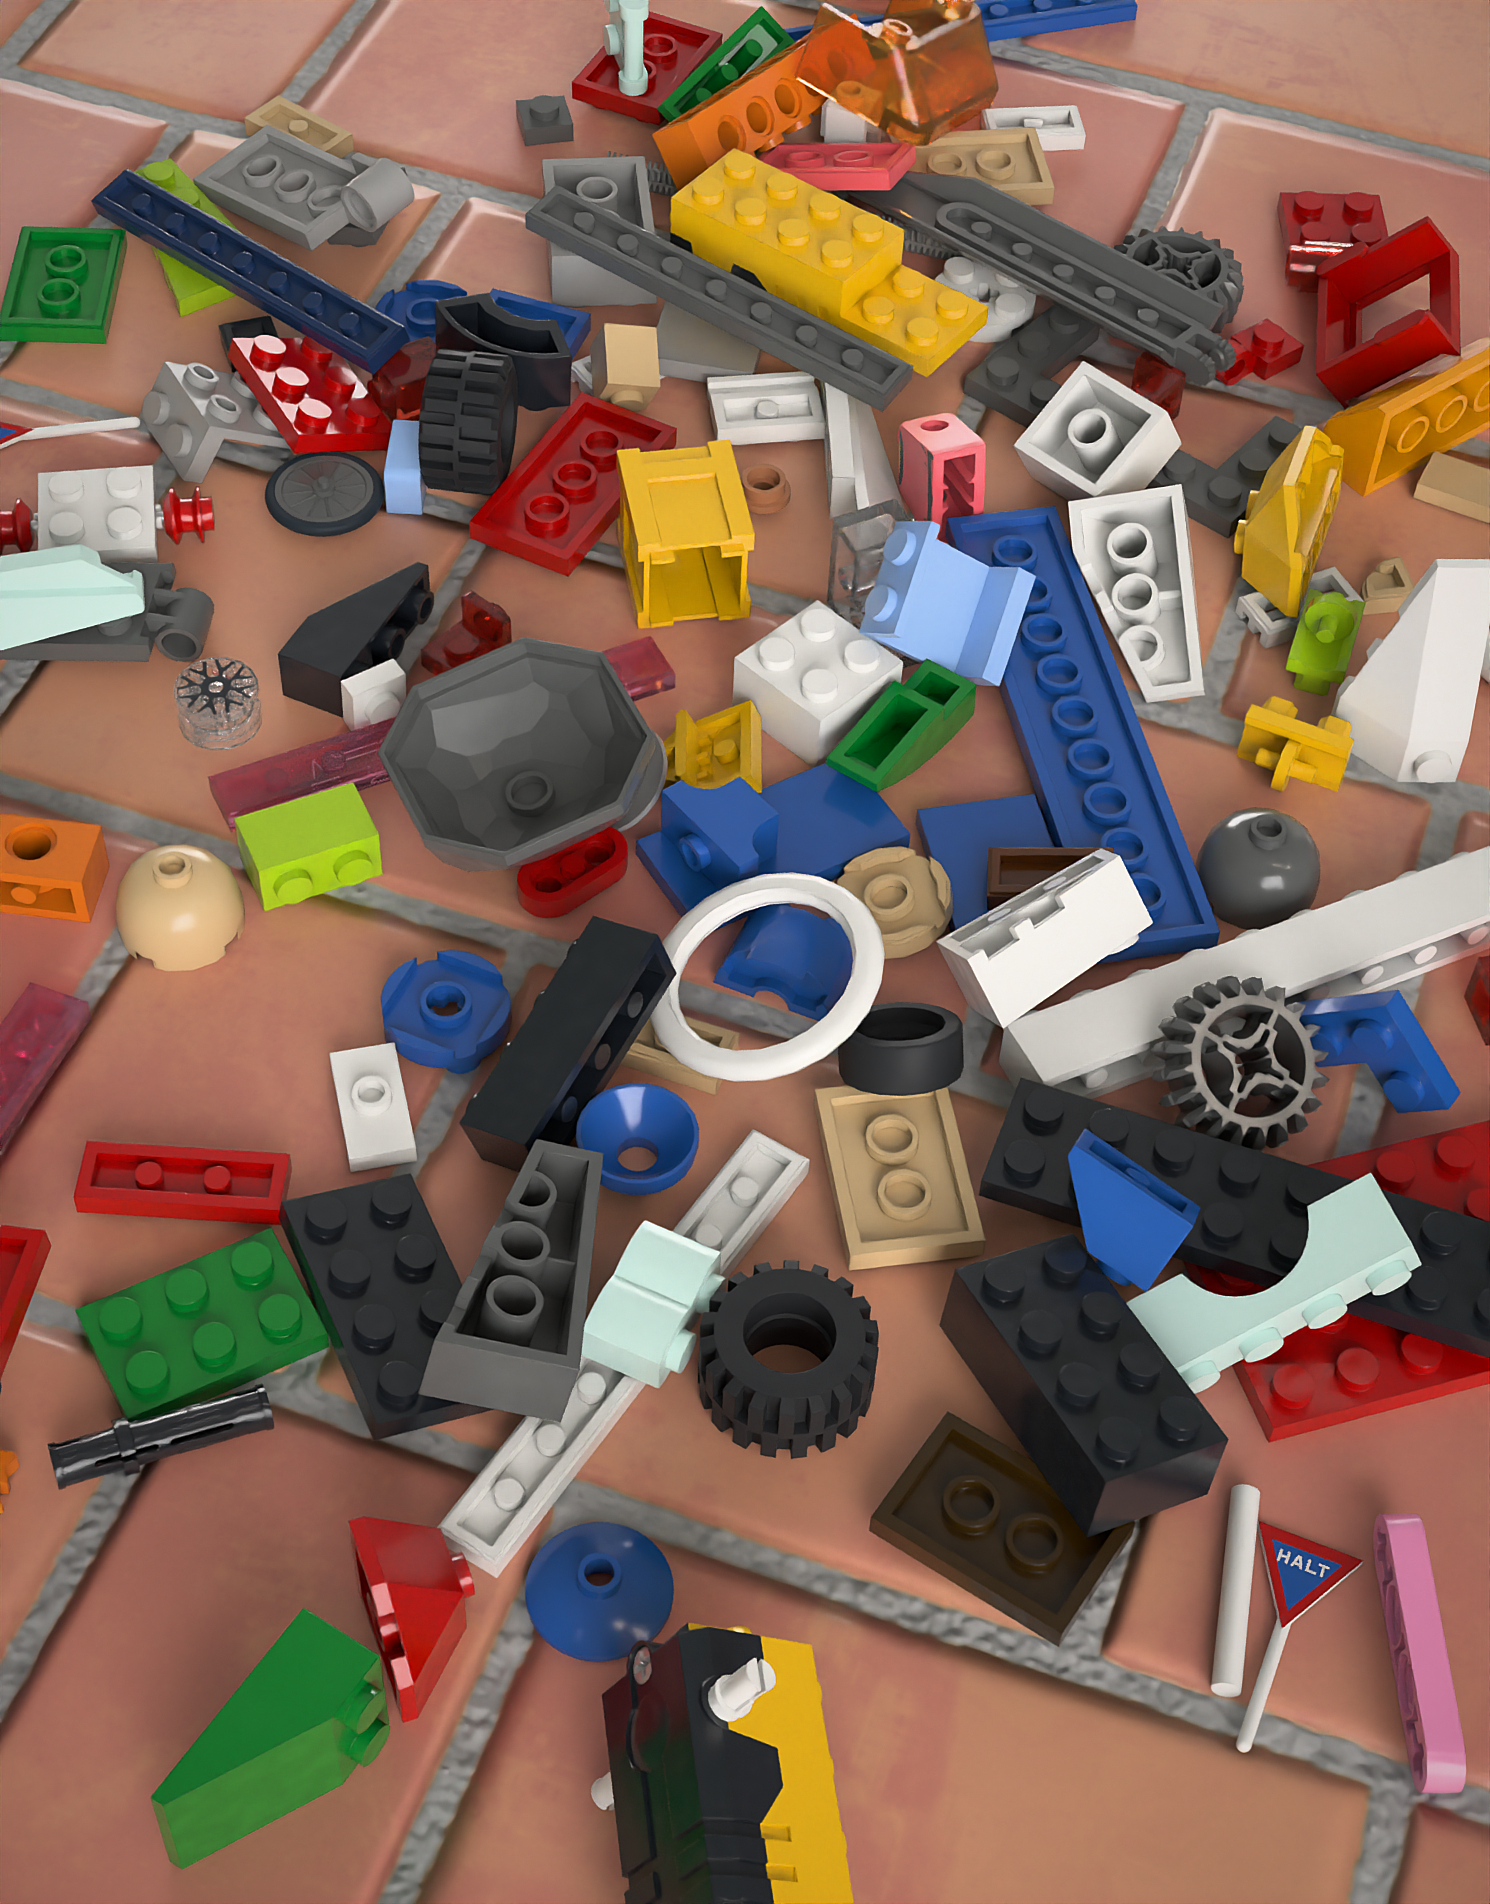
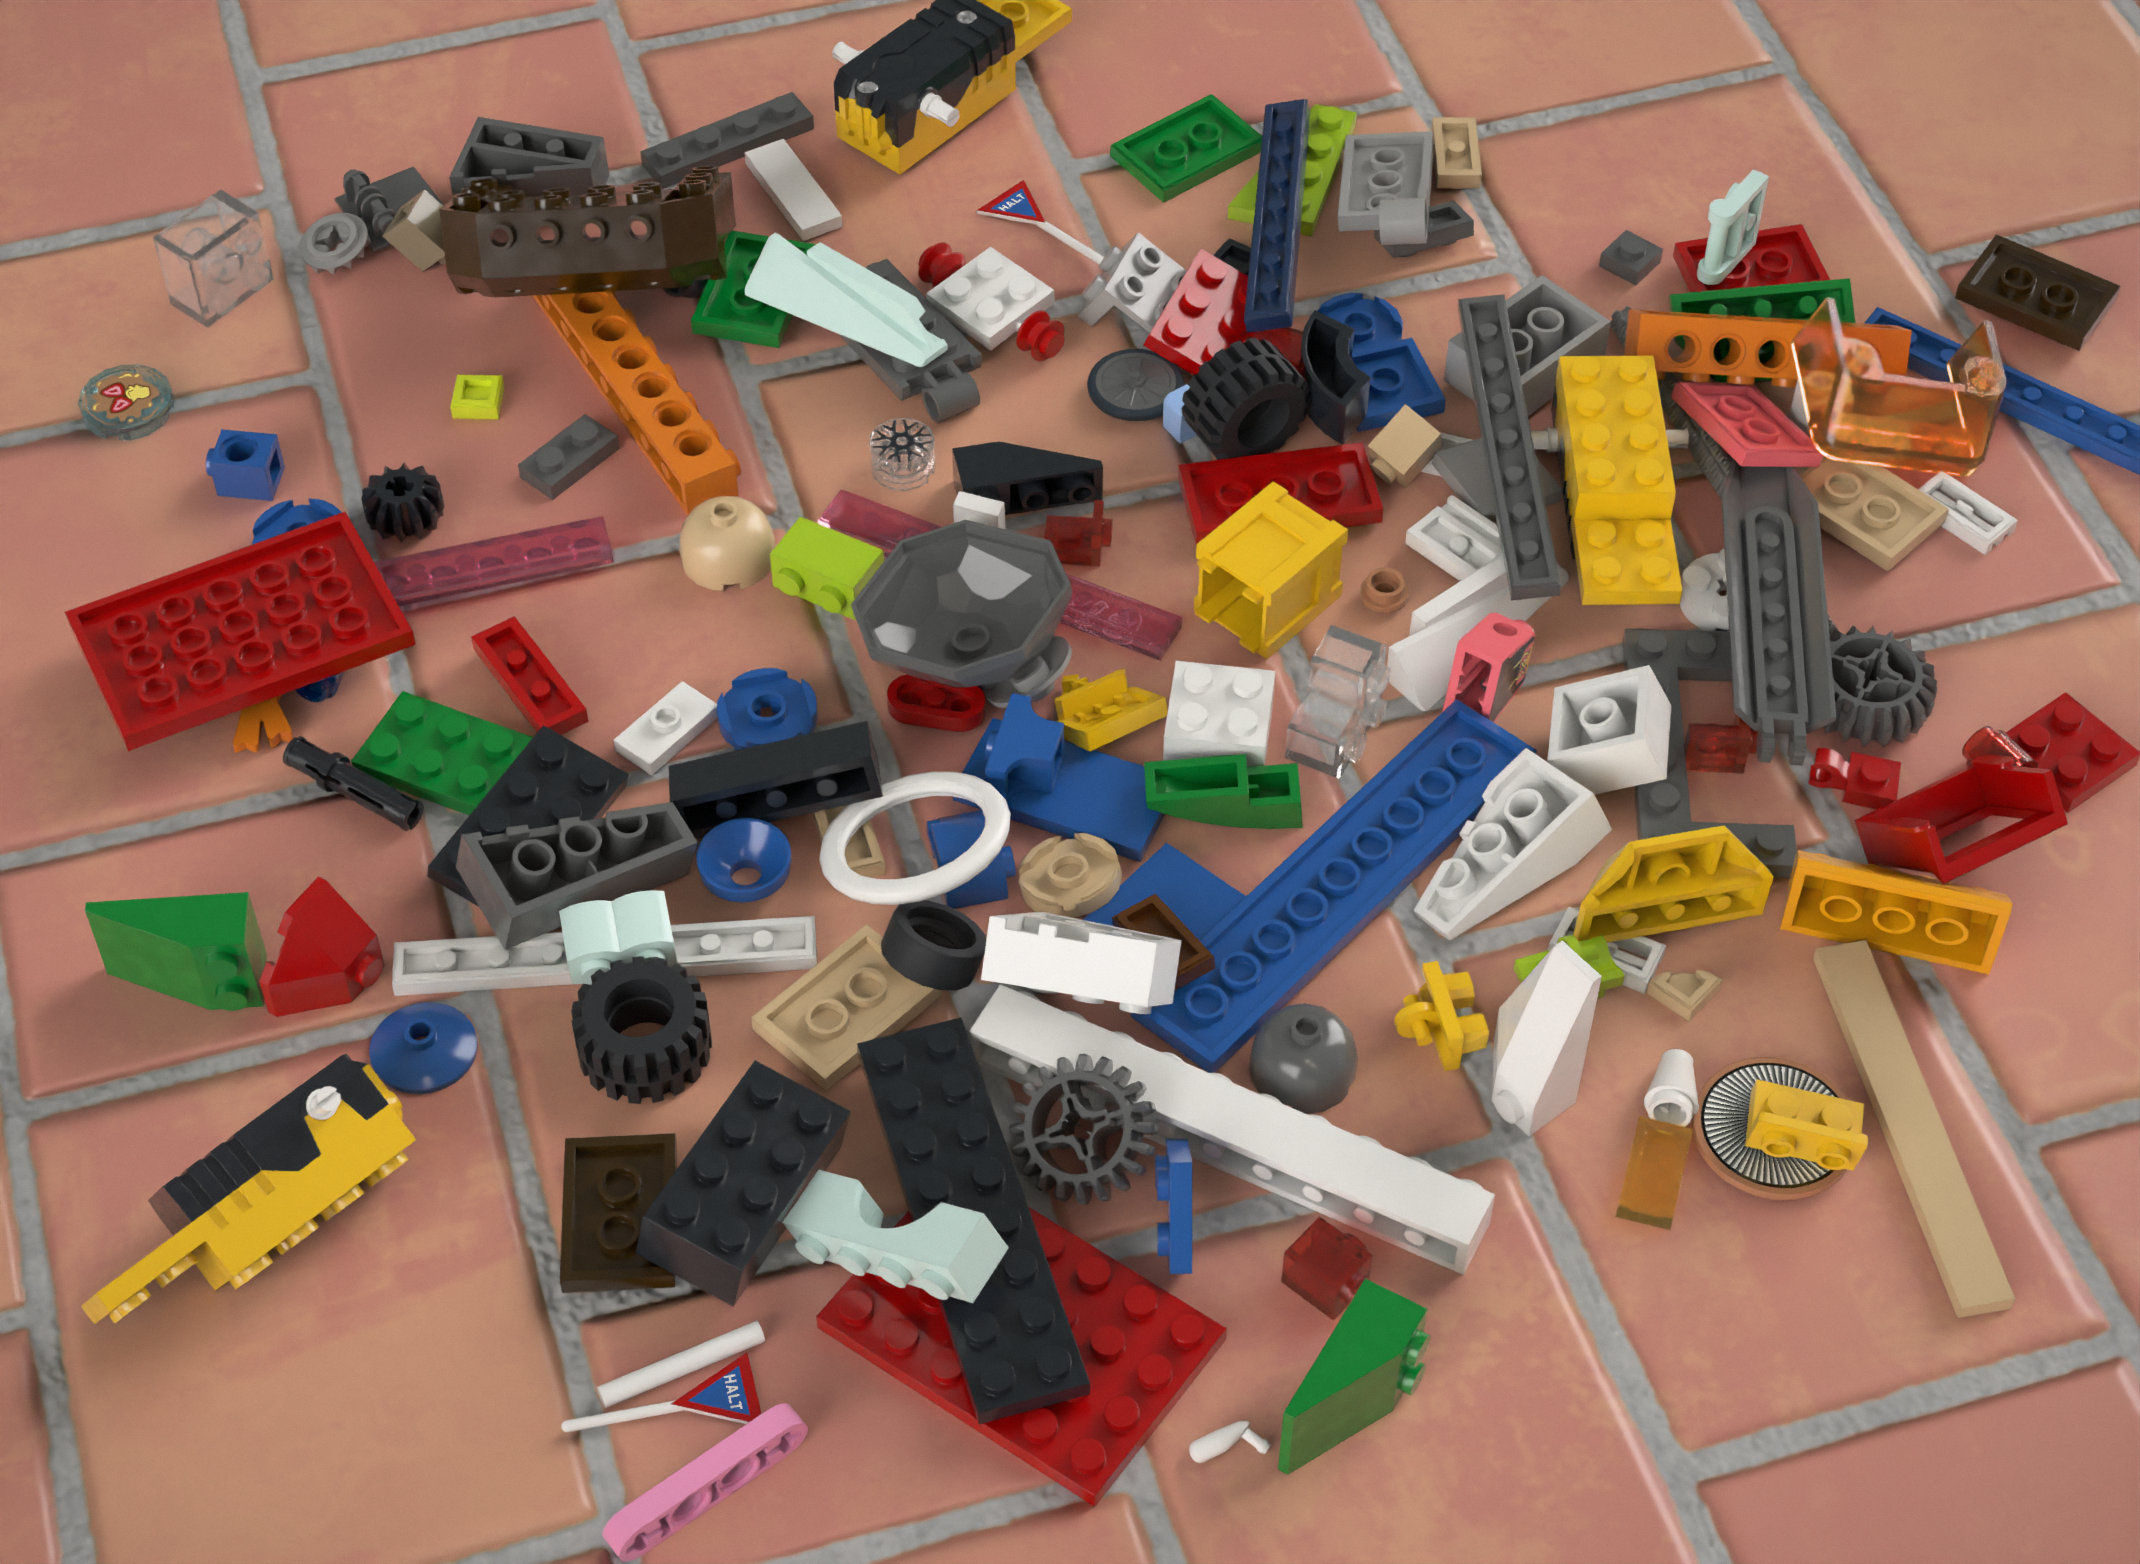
camera: 55 degrees right, 0 degrees up
light blue panel [859,521,1036,686] -> none
blue slope [1068,1129,1201,1292] -> none

